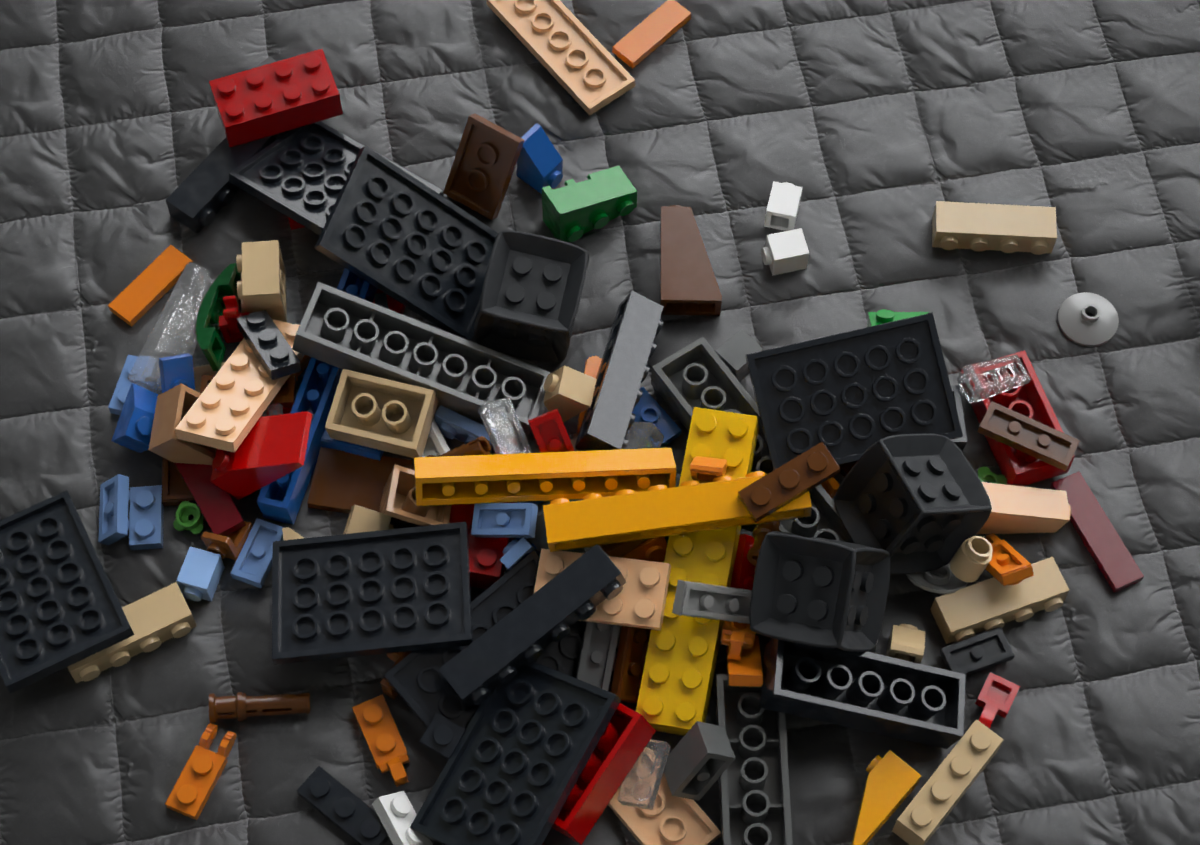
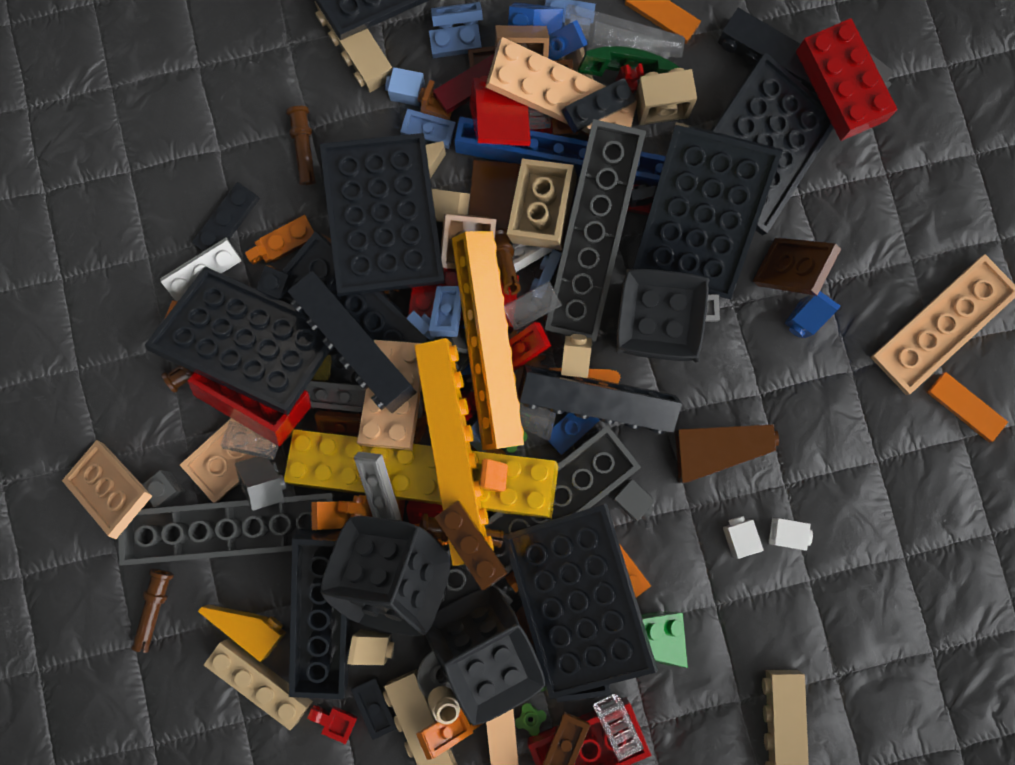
camera: 90 degrees right, 20 degrees up
orange hinge [165,723,236,820] -> none
bright green plate [173,501,205,535] -> none
green wedge [542,166,637,242] -> none

